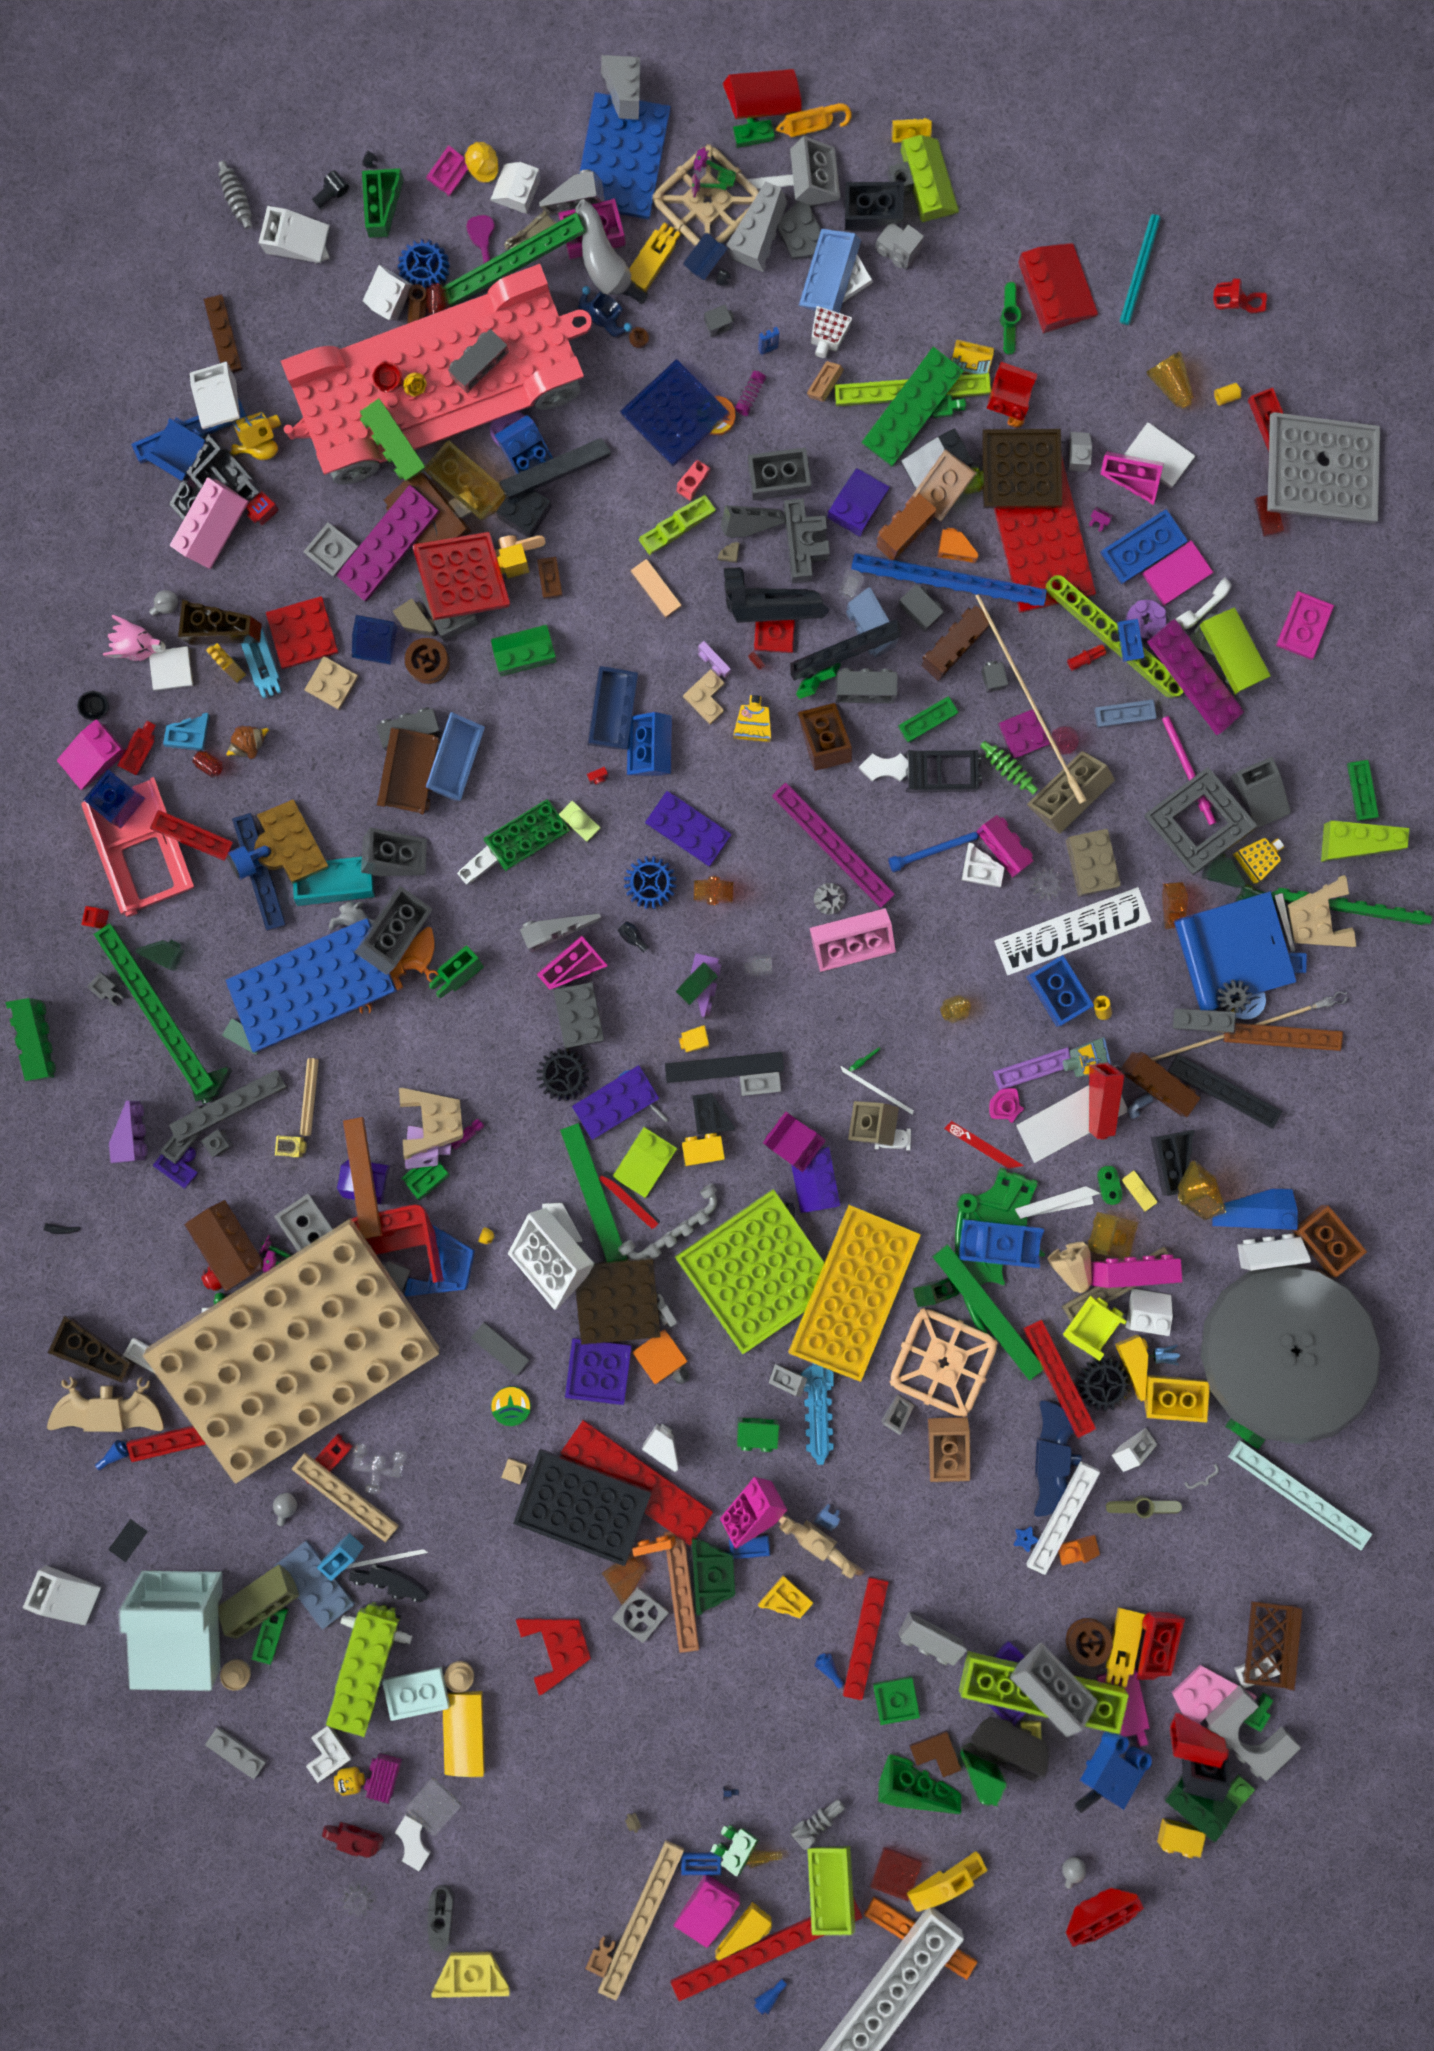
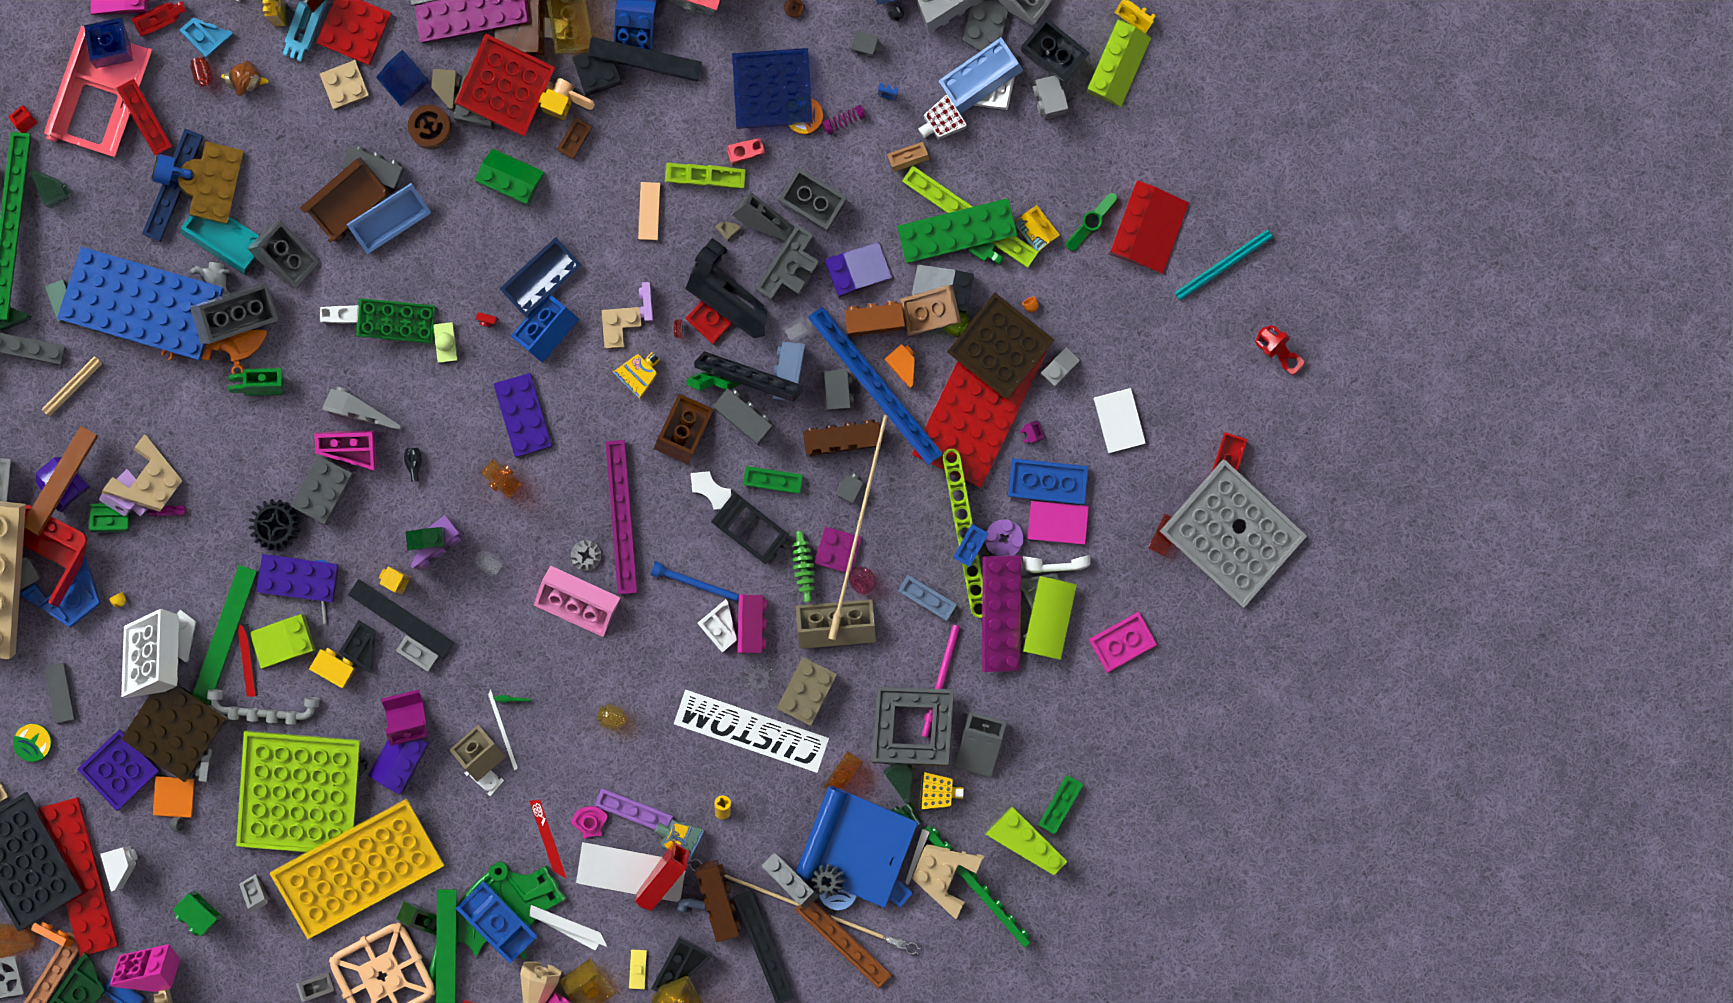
camera: 45 degrees right, 0 degrees up
brick [275,1135,307,1157] -> none
blue gear [624,856,677,909] -> none
dark azure bar [800,1363,834,1465] -> none
dark grey brick [888,161,914,196] -> none
red panel [986,362,1037,421] -> none
blue brick [1026,955,1094,1027] -> none
red axle [1067,644,1106,671] -> none
green plate [1097,1166,1122,1205] -> none
dark pink wedge [1100,451,1164,505] -> none
clear yellow cone [1146,351,1194,409] -> none
yellow piece [1214,382,1242,406] -> none

